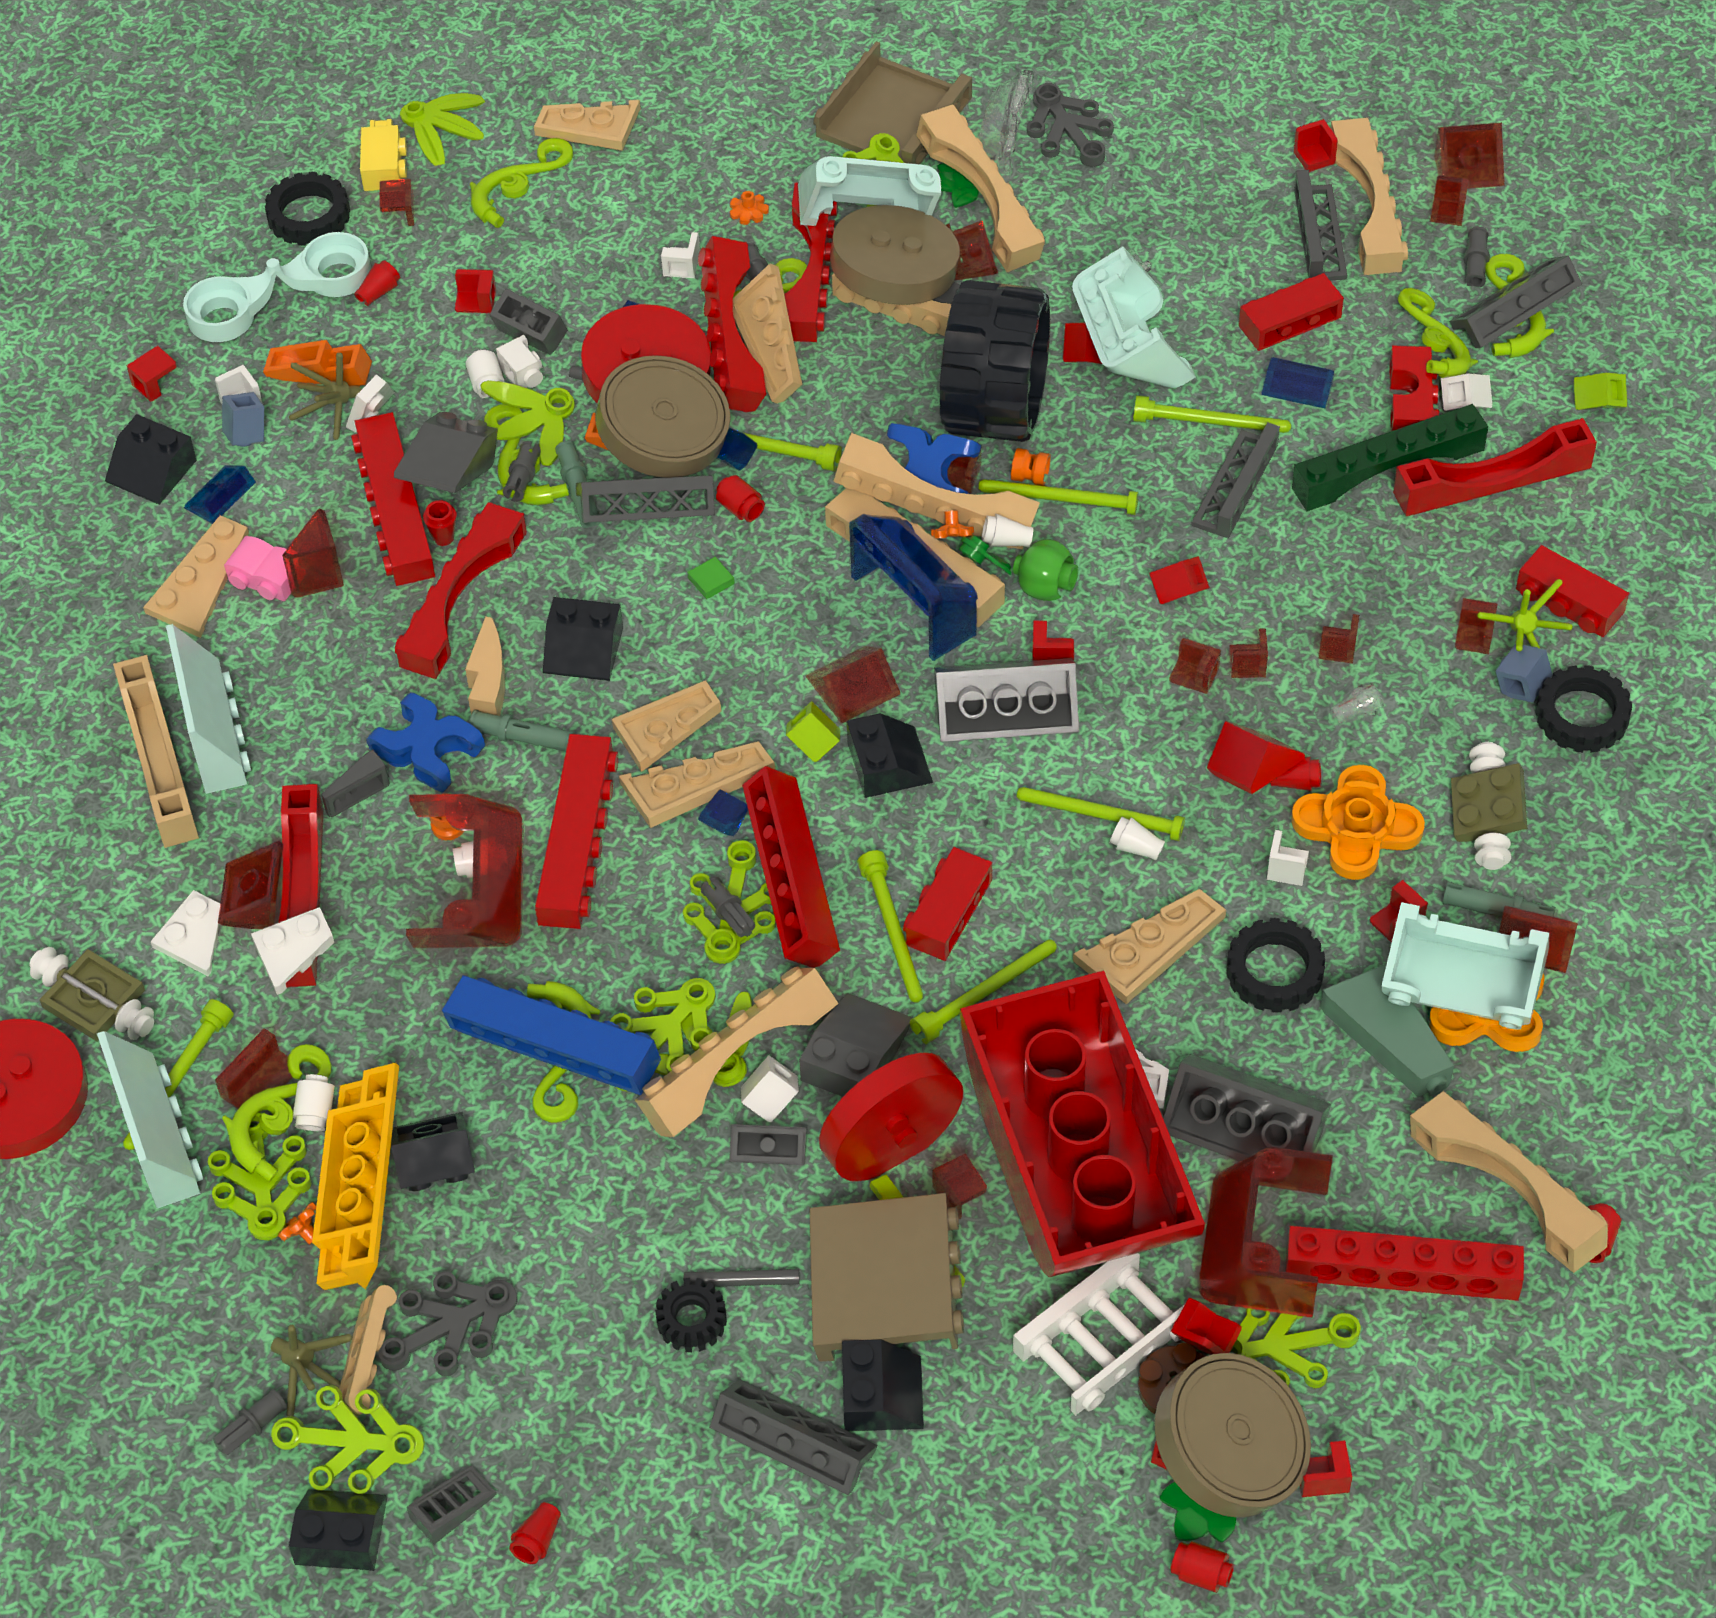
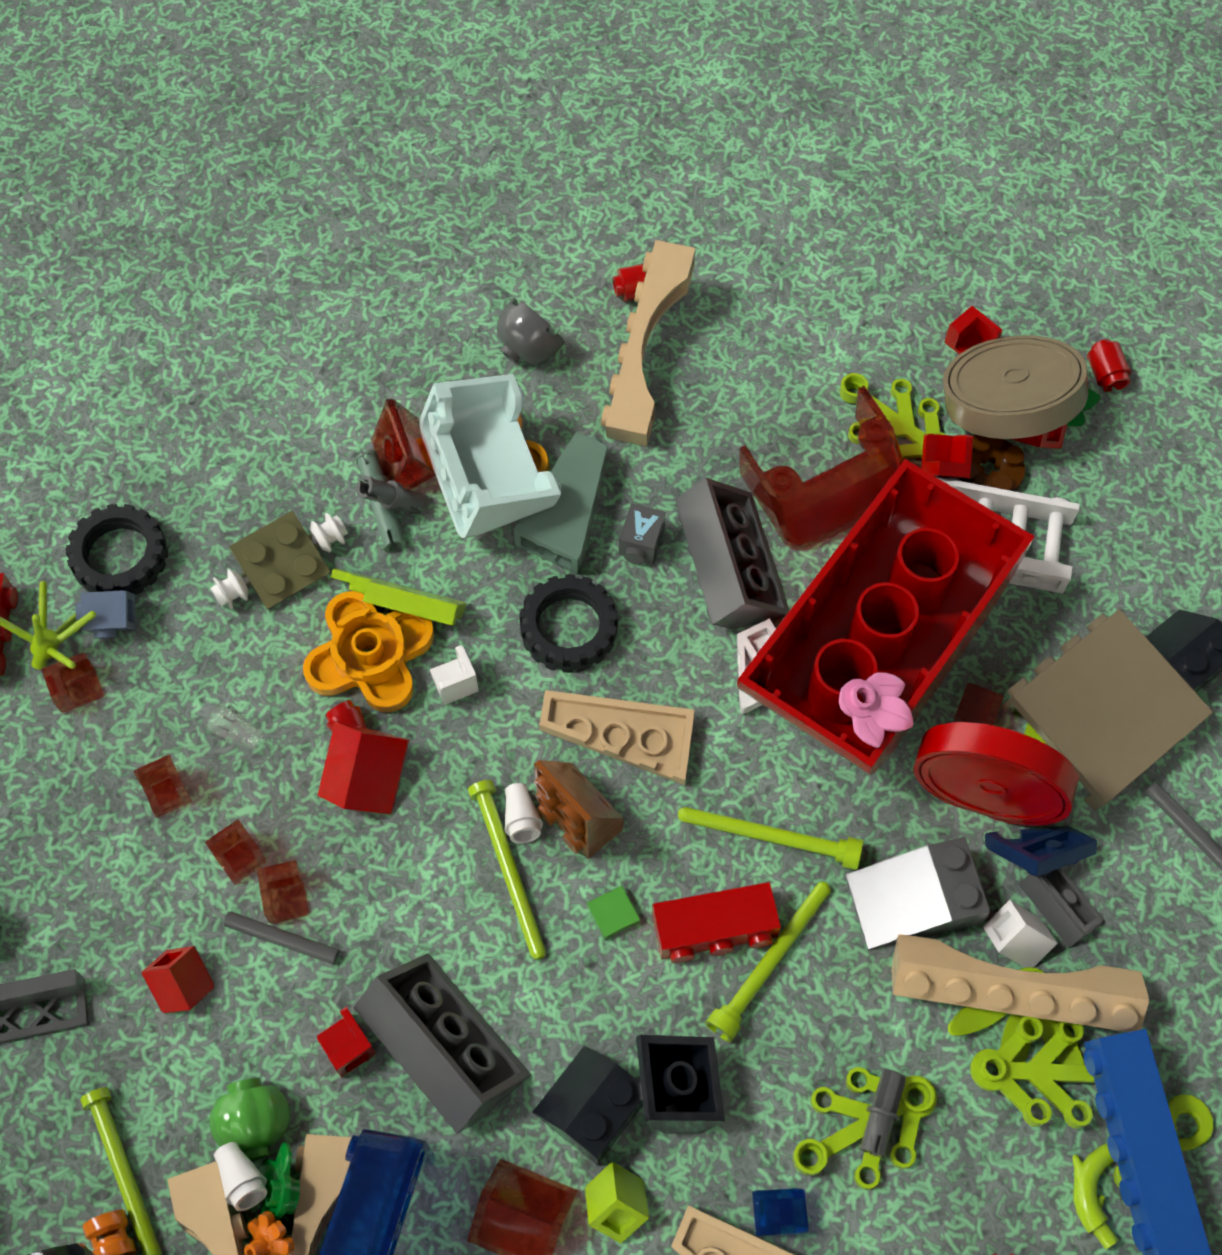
camera: 130 degrees left, 10 degrees up
red brick [742,766,840,968] -> none
red brick [1285,1226,1524,1301] -> none
red panel [1370,880,1428,943] -> none
none -> dark grey bar [223,911,340,965]
none -> lime piece [331,568,467,626]
none -> dark grey pin [357,475,426,514]
none -> dark grey cylinder [496,298,565,365]
none -> dark orange slope [534,760,624,859]
none -> bright green tile [587,885,640,940]
none -> dark grey brick [619,503,666,565]
none -> black slope [636,1035,725,1134]
none -> bright pink plate [839,673,913,748]
none -> dark blue wing [985,826,1097,876]

